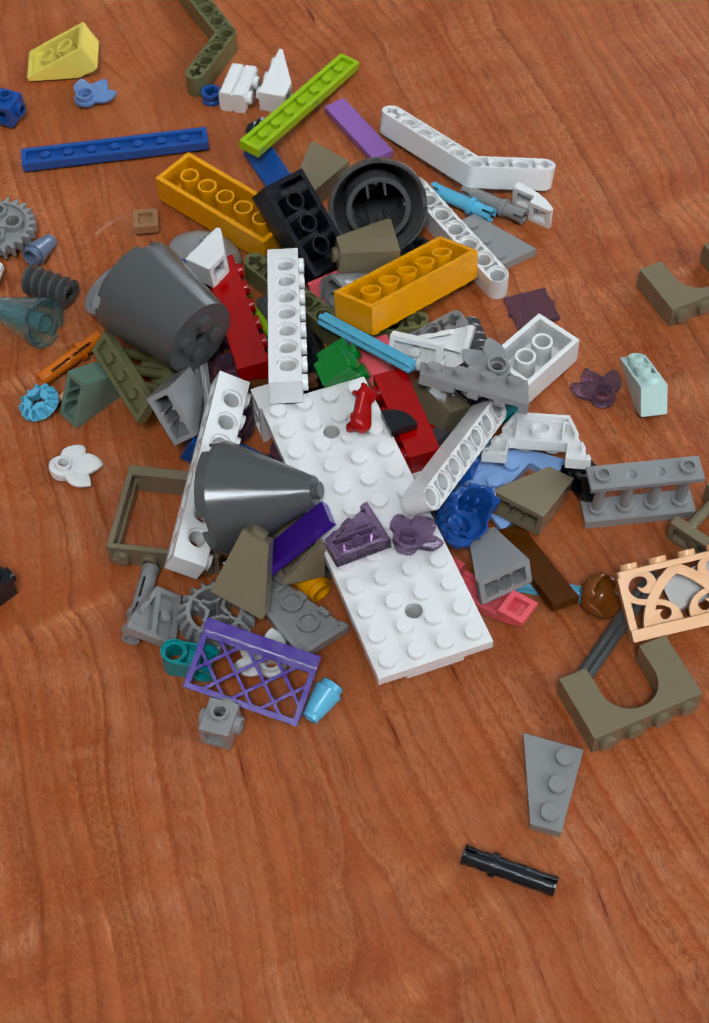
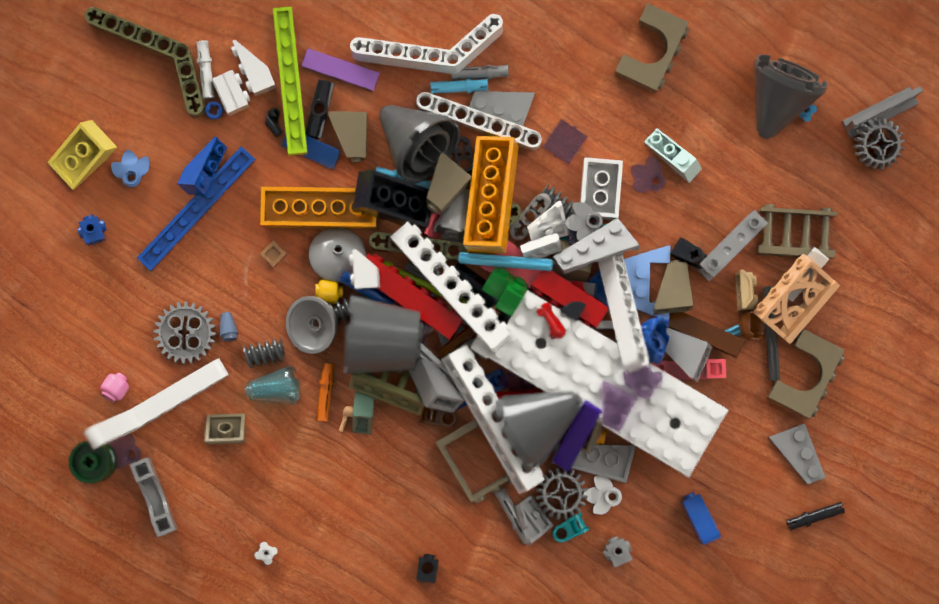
camera: 45 degrees left, 30 degrees up
medium azure gear [18,383,59,422] -> none
white plate [48,445,103,487] -> none
dark purple fence [183,617,321,727] -> none
dark tan slope [210,525,274,620] -> none
medium azure cone [302,677,343,724] -> none
white wing [481,412,591,469] -> none
white slope [512,182,553,229] -> none
none -> blue slope [177,137,227,195]
none -> white pin [196,40,215,99]
none -> black piece [305,80,334,139]
none -> reddish brown piece [419,406,457,428]
none -> blue slope [681,492,721,545]
none -> tan slope [735,270,758,311]

